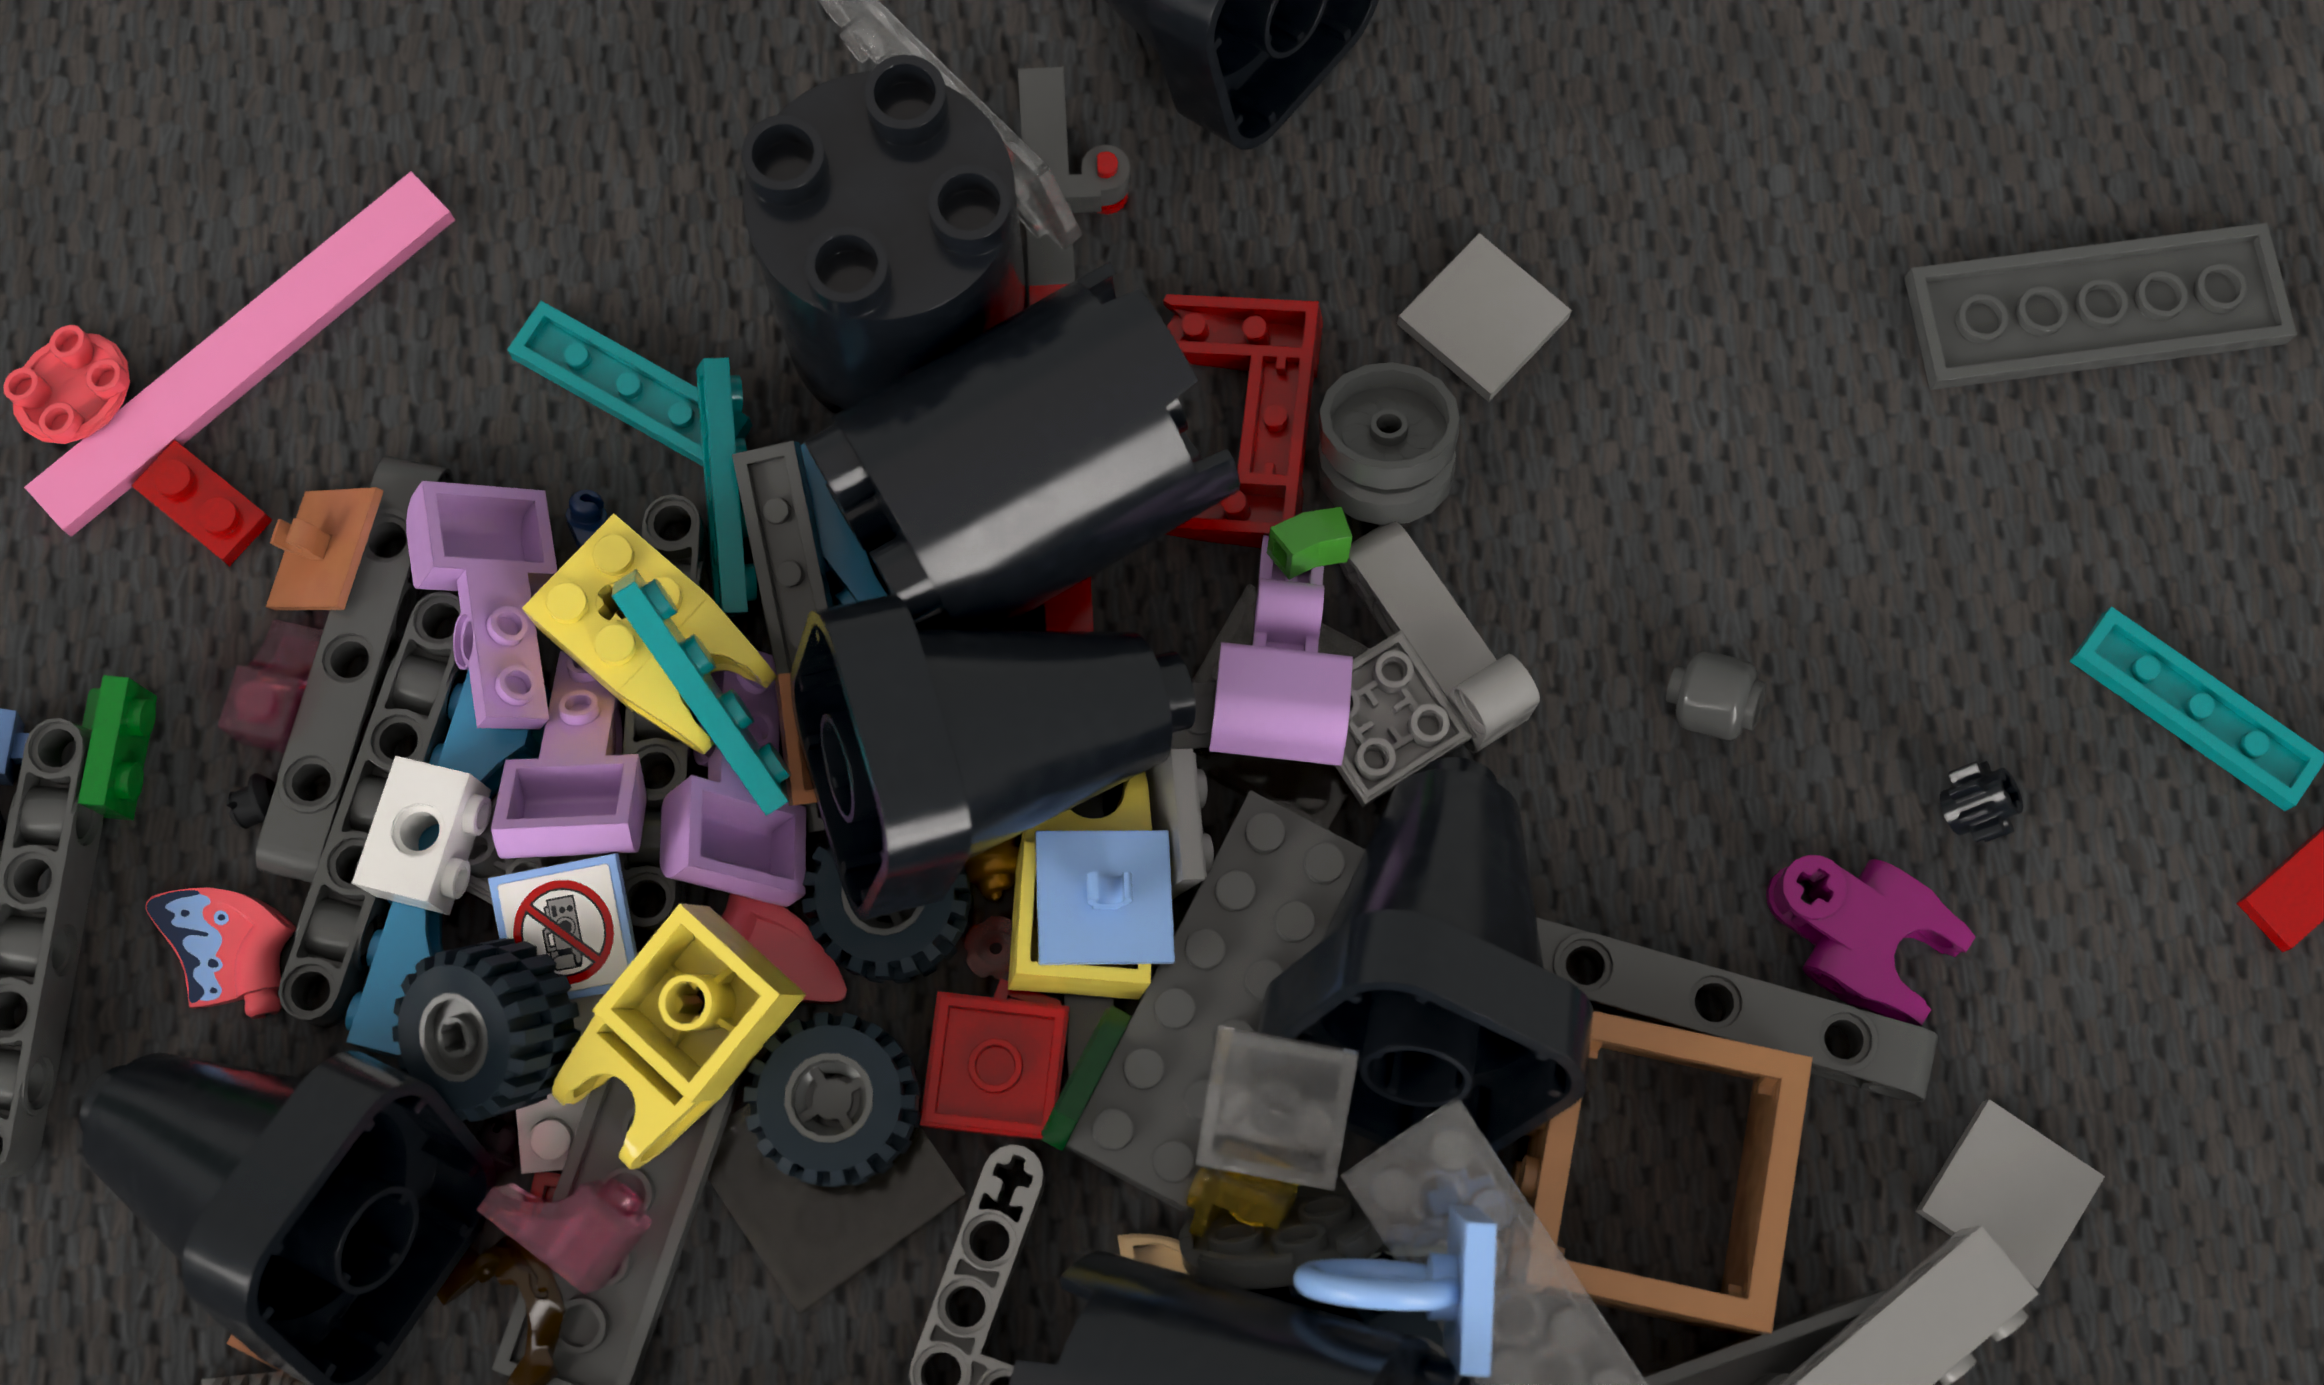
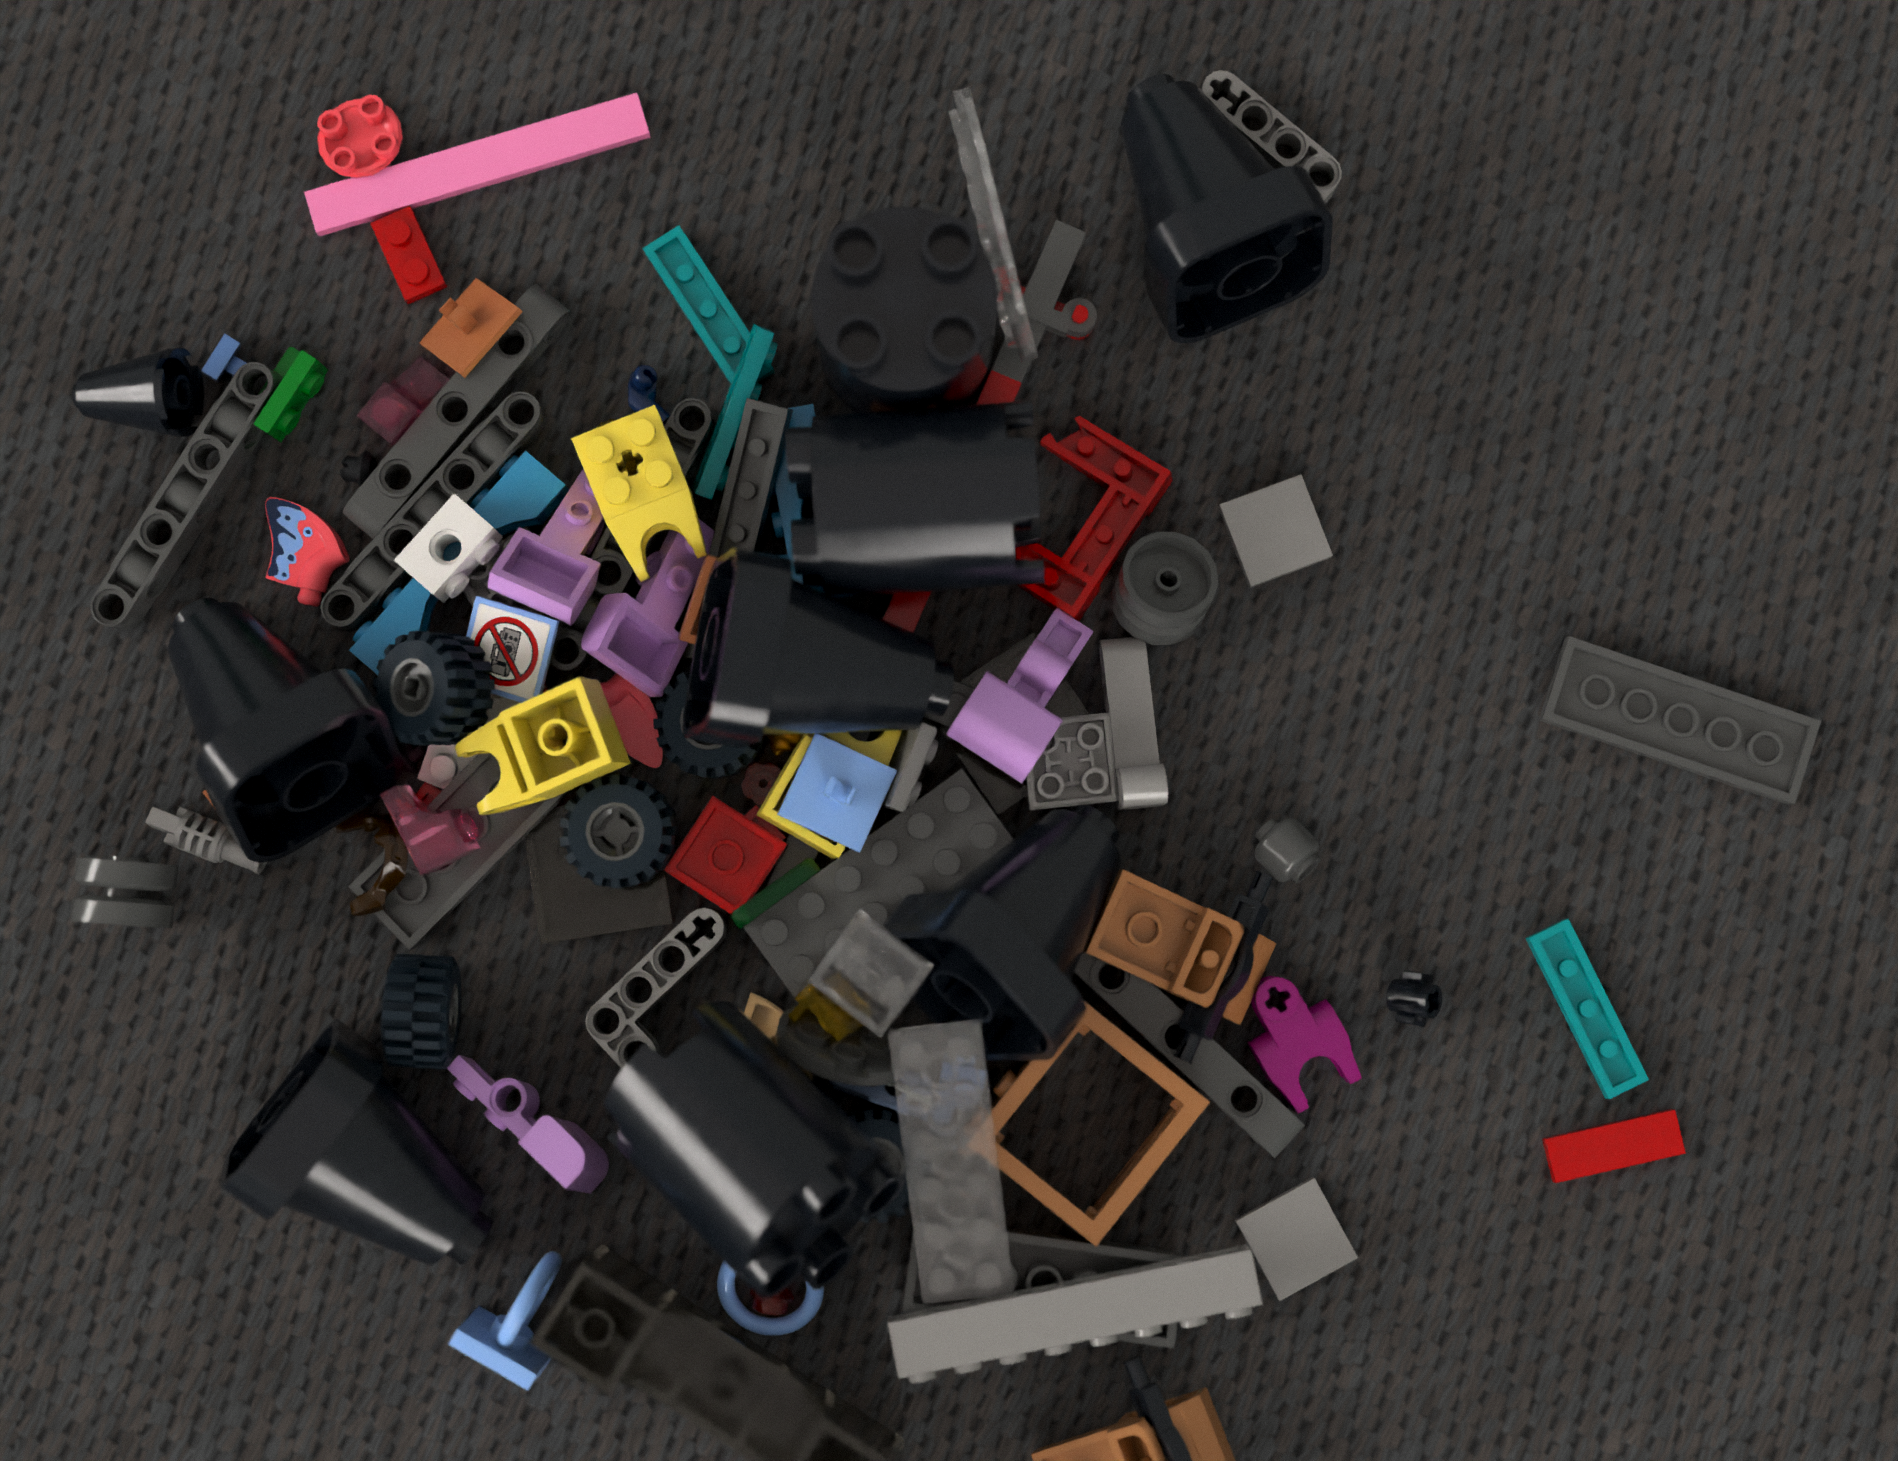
camera: 25 degrees right, 10 degrees up
lavender plate [406,481,557,730] -> none
teal plate [611,569,791,816] -> none
bright green piece [1267,507,1352,580] -> none
light blue tile [1293,1205,1497,1377] -> none
none -> medium nougat piece [1083,869,1277,1064]

